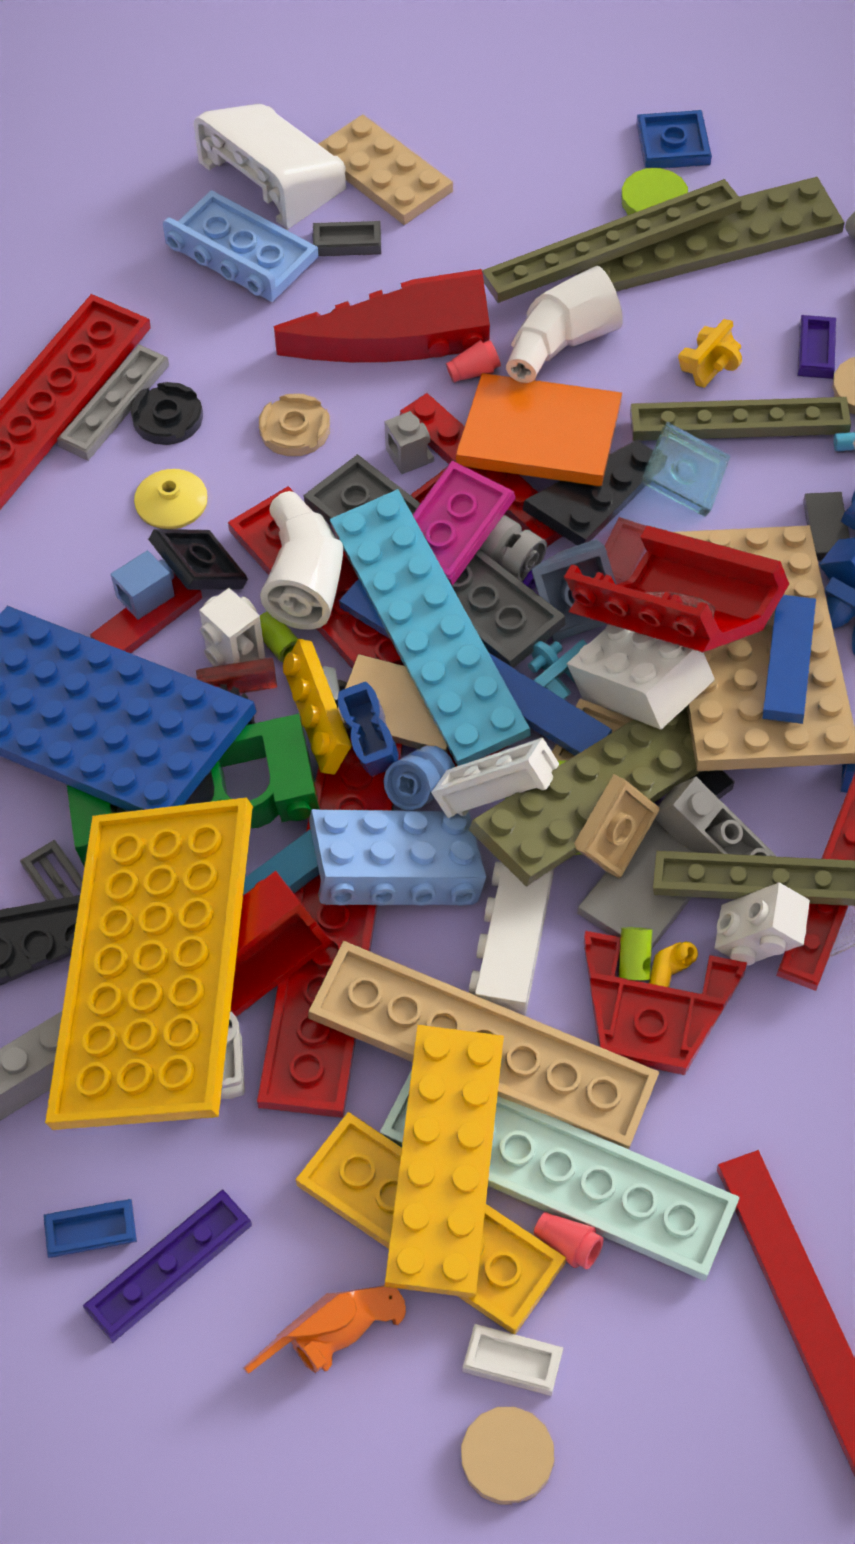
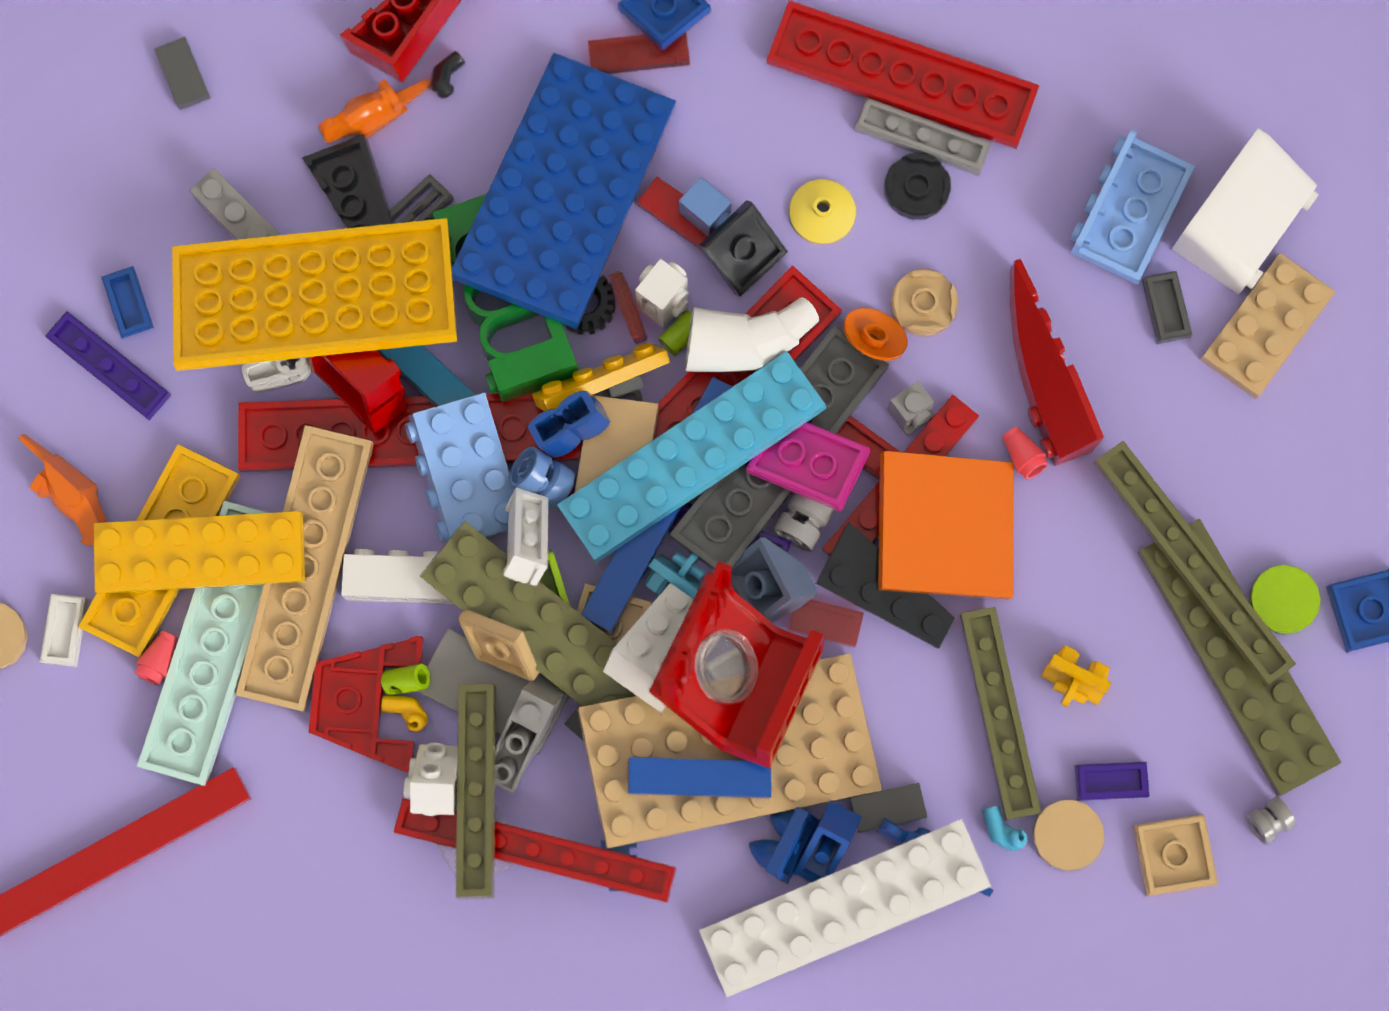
camera: 80 degrees right, 20 degrees up
white piece [506,266,623,383] -> none
clear light blue tile [641,422,730,517] -> none
none -> orange dish [843,308,908,361]

